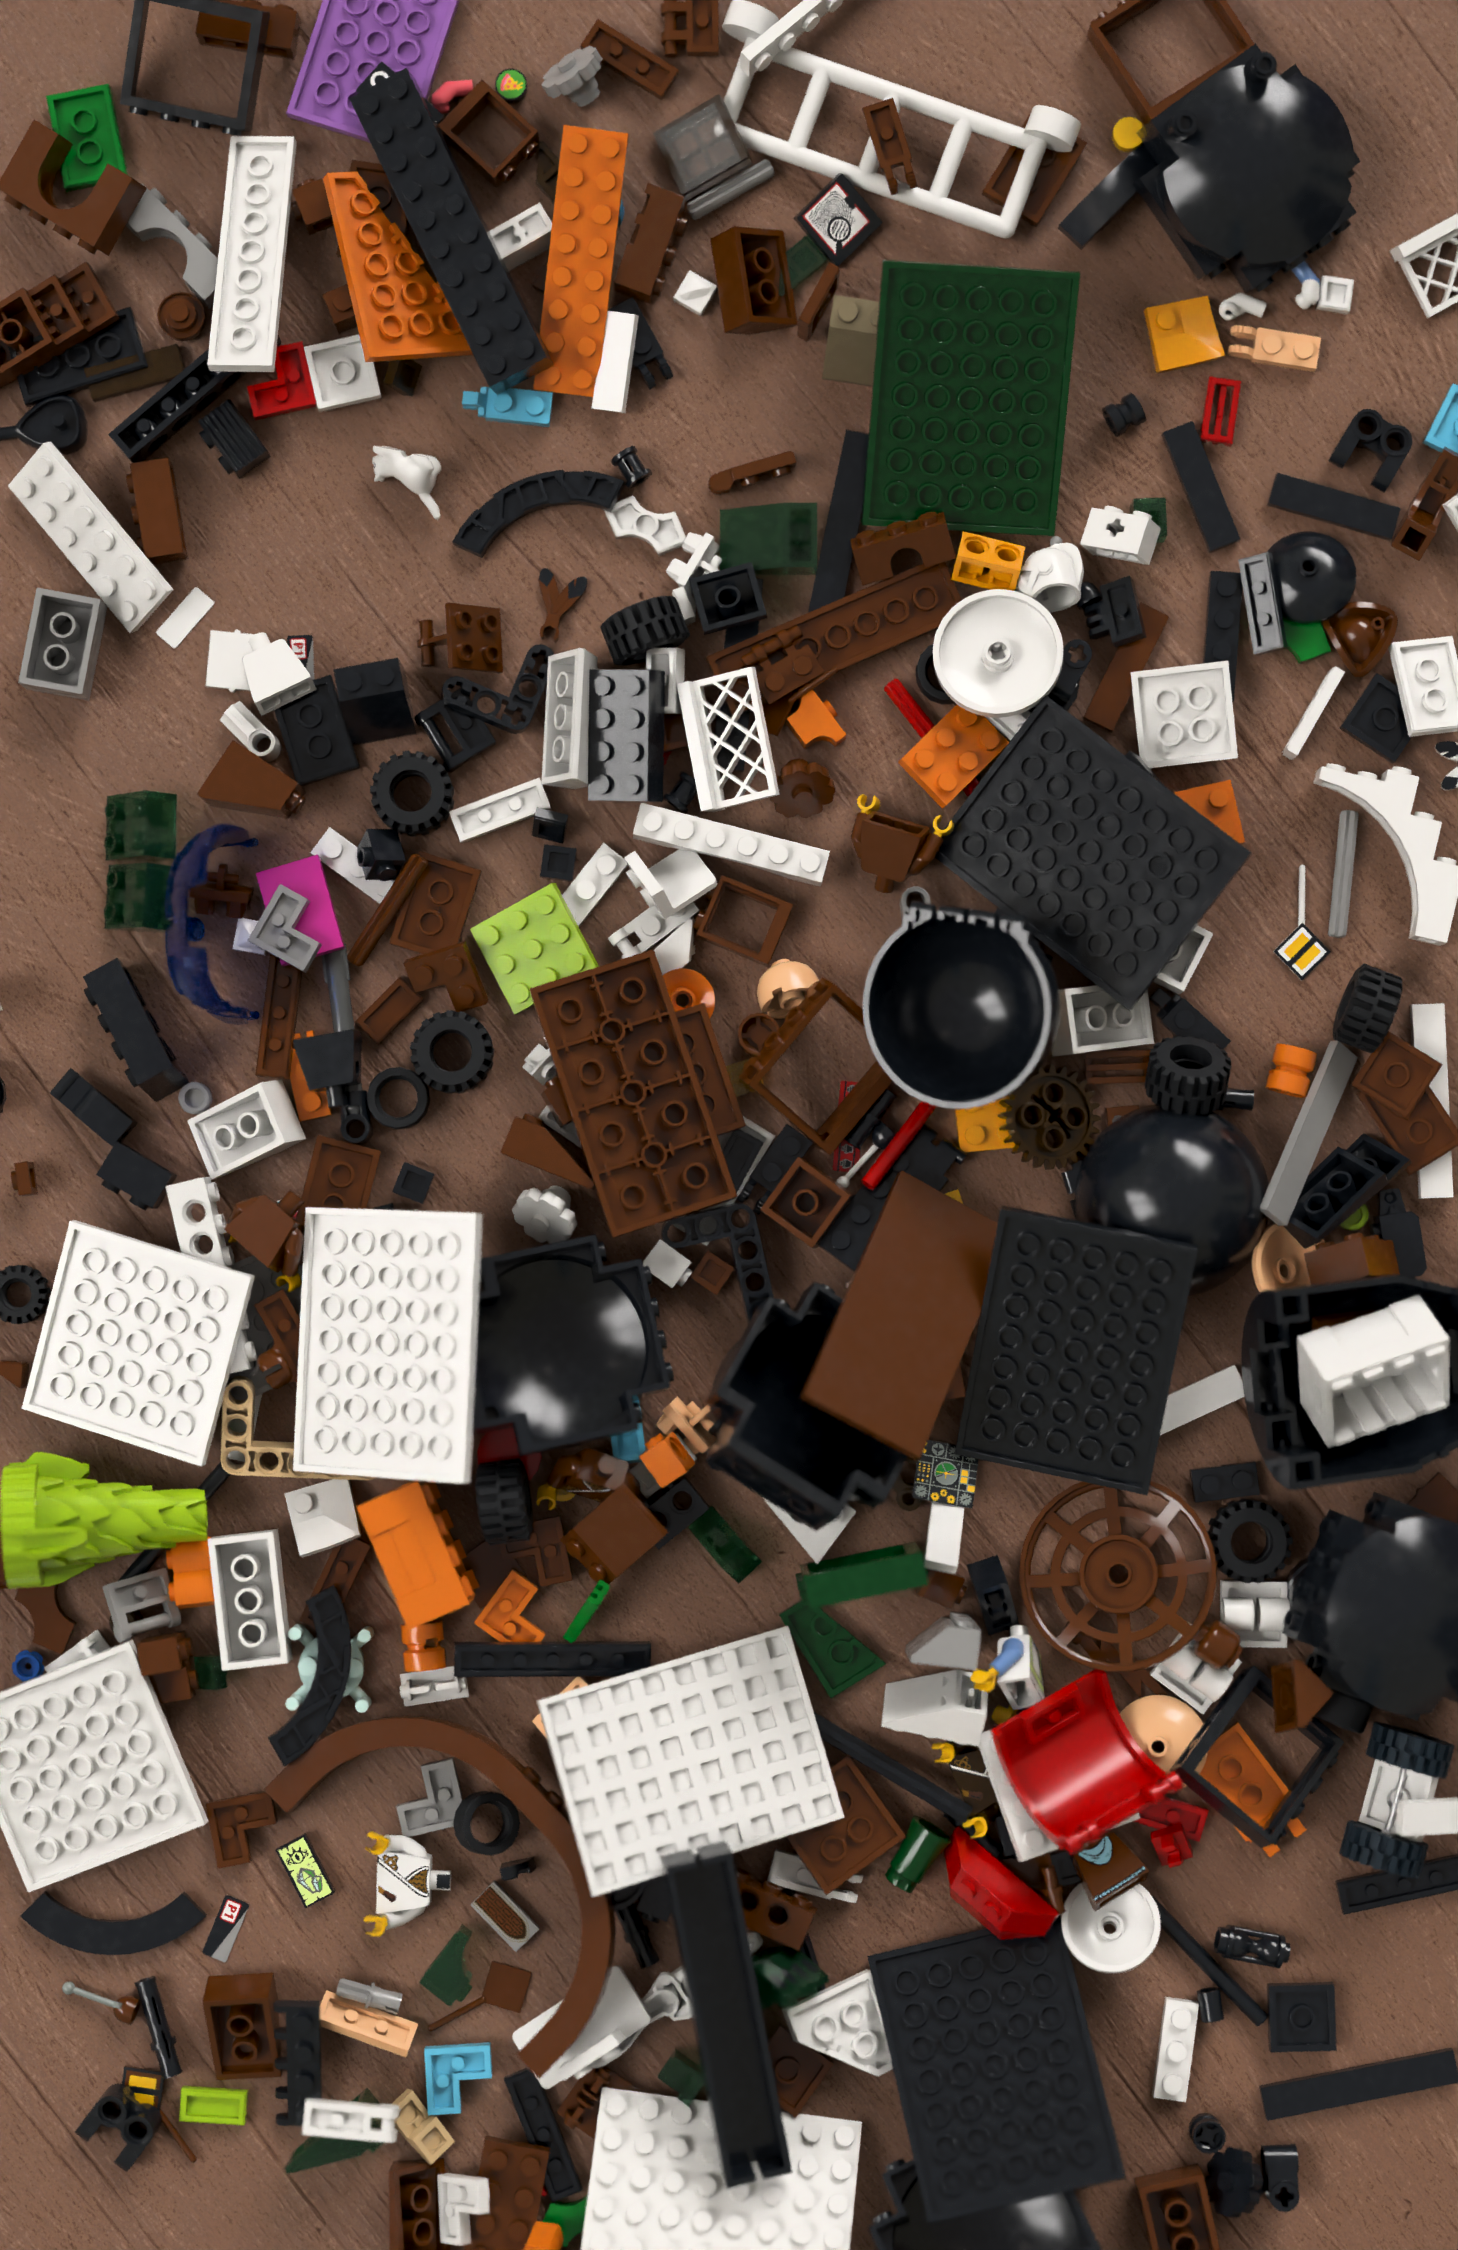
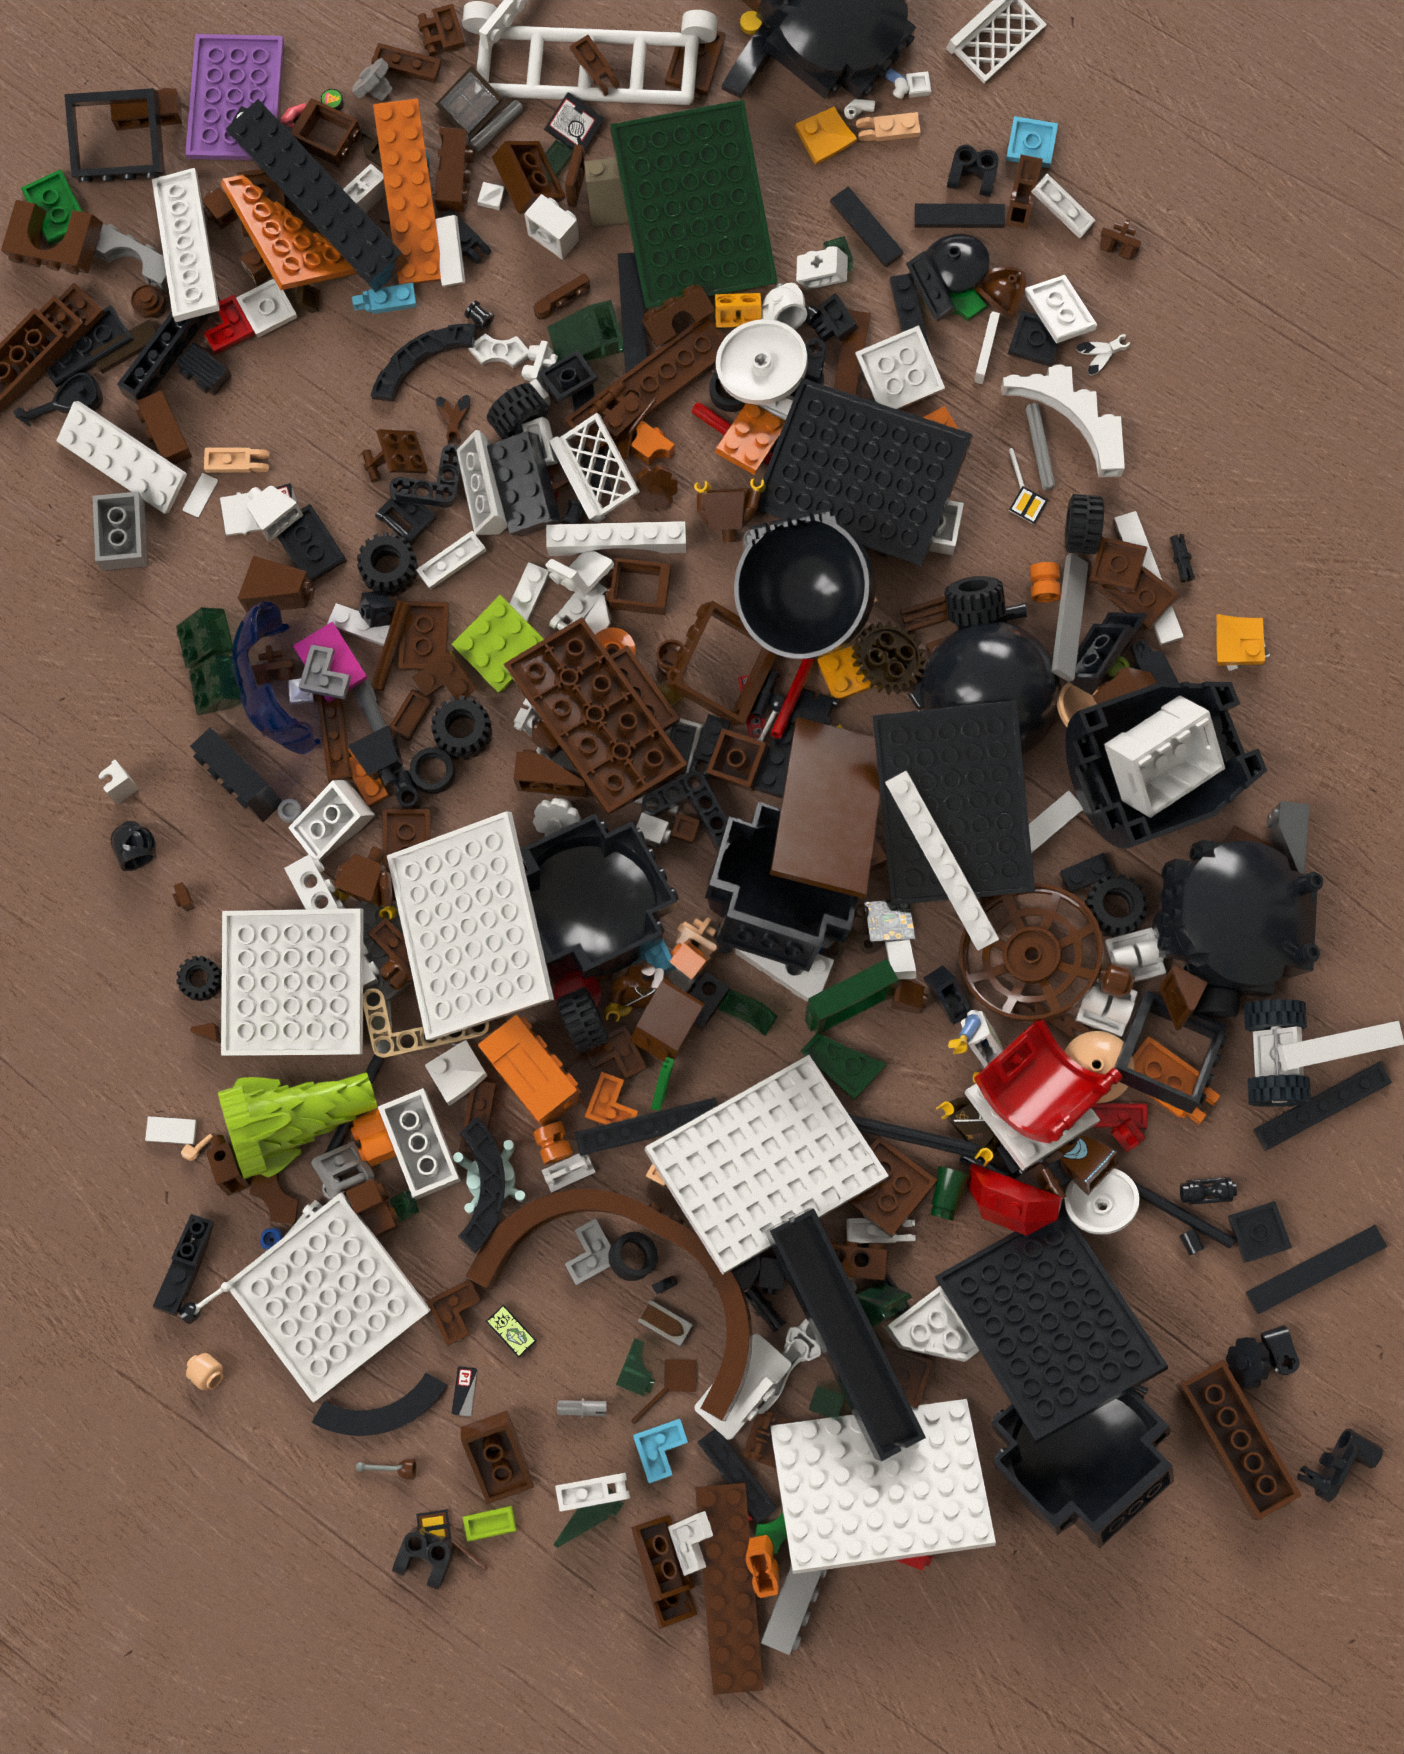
camera: 10 degrees left, 10 degrees down
black piece [50,1068,138,1147] -> none
black brick [96,1141,177,1211] -> none
black pin [135,1976,183,2079] -> none
white piece [220,701,281,762] -> none
black hinge [273,2000,322,2126] -> none
light nougat plate [320,1990,418,2058] -> none
black slope [333,658,417,746] -> none
white torso [364,1831,451,1937] -> none
white animal [372,446,441,520] -> none
black plate [392,1162,435,1204] -> none
tan slope [392,2089,455,2165] -> none
black tile [532,807,568,843] -> none
black plate [540,844,577,882] -> none
light nougat cylinder [757,959,819,1019] -> none
white slope [881,1669,988,1747] -> none
light grey slope [905,1612,981,1670] -> none
white slope [1051,985,1154,1057] -> none
black wheel [1102,393,1146,437] -> none
black hinge [1149,988,1231,1049] -> none
white plate [1152,1997,1199,2102] -> none
black wheel [1189,2113,1226,2154] -> none
red tile [1200,376,1241,446] -> none
none -> light nougat hinge [204,448,269,473]
none -> white brick [524,194,579,260]
none -> white plate [885,770,999,951]

